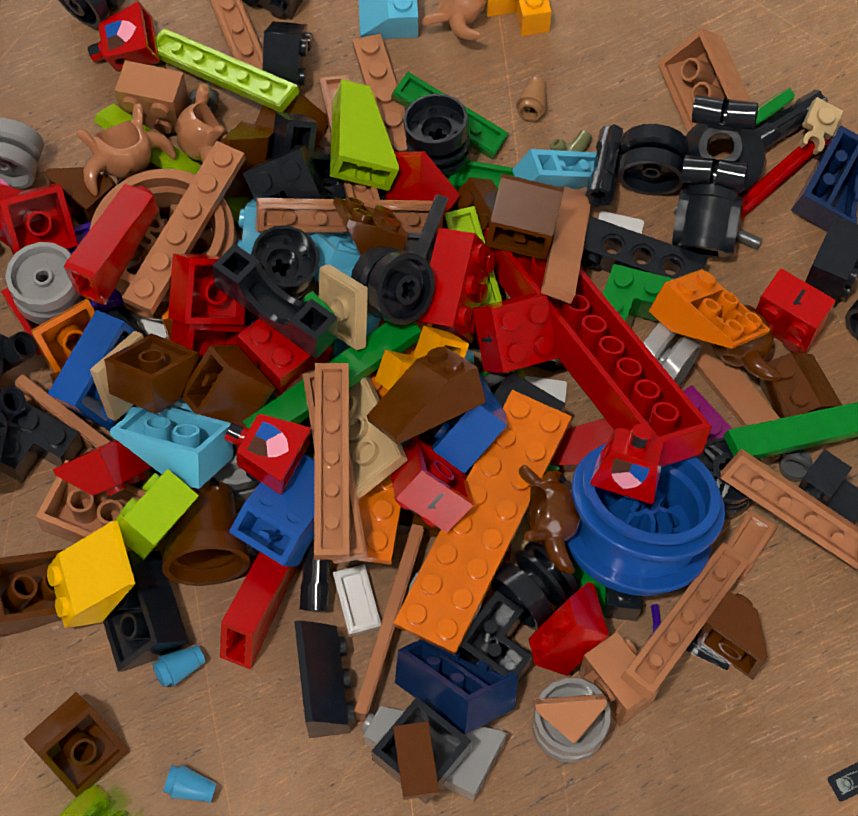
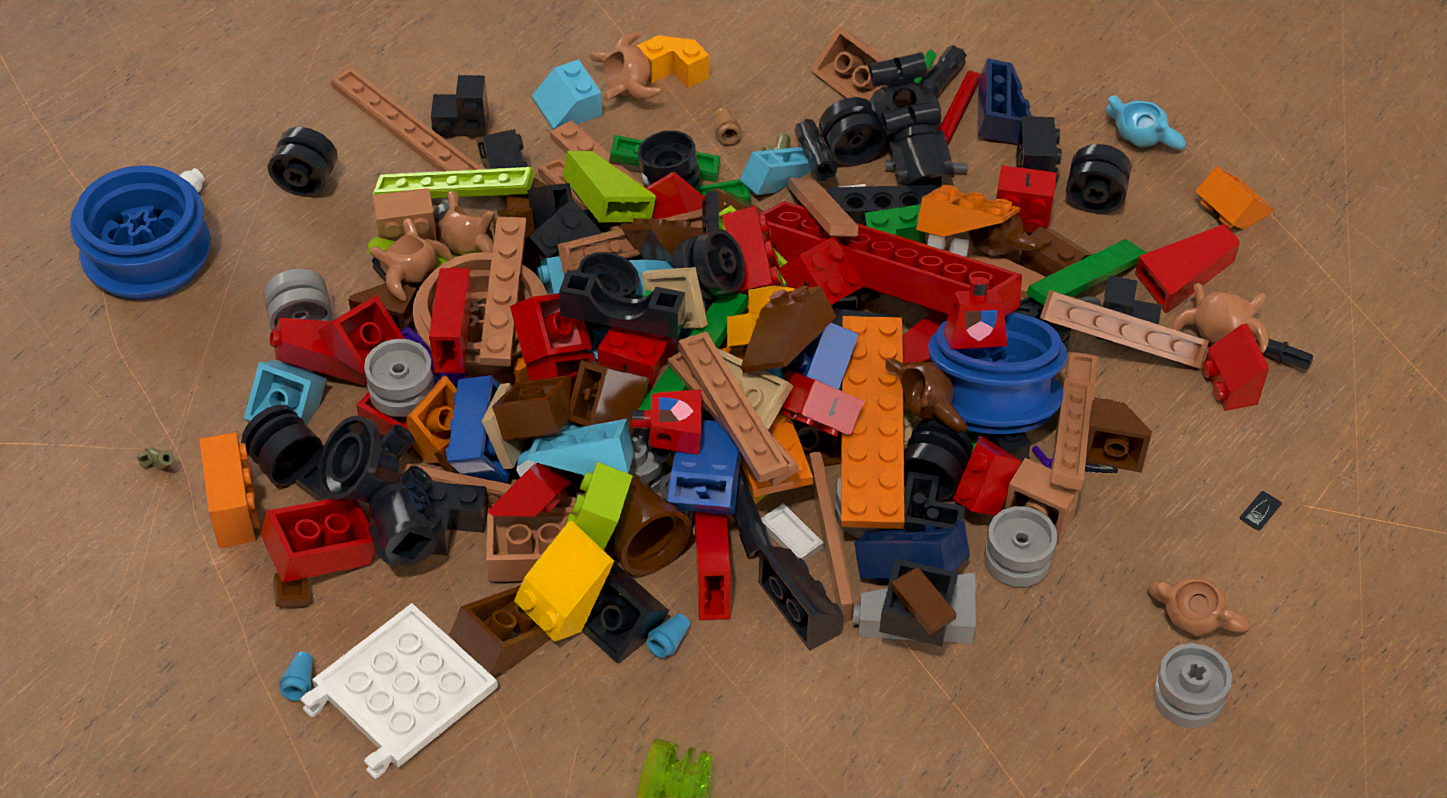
camera: 25 degrees left, 15 degrees down
reddish brown slope [24,692,129,798] -> none
red torso [88,1,160,71] -> none
dark azure cone [163,764,217,803] -> none
reddish brown slope [485,174,564,260] -> none
nougat slope [533,694,607,744] -> none
tan plate [799,97,843,155] -> none

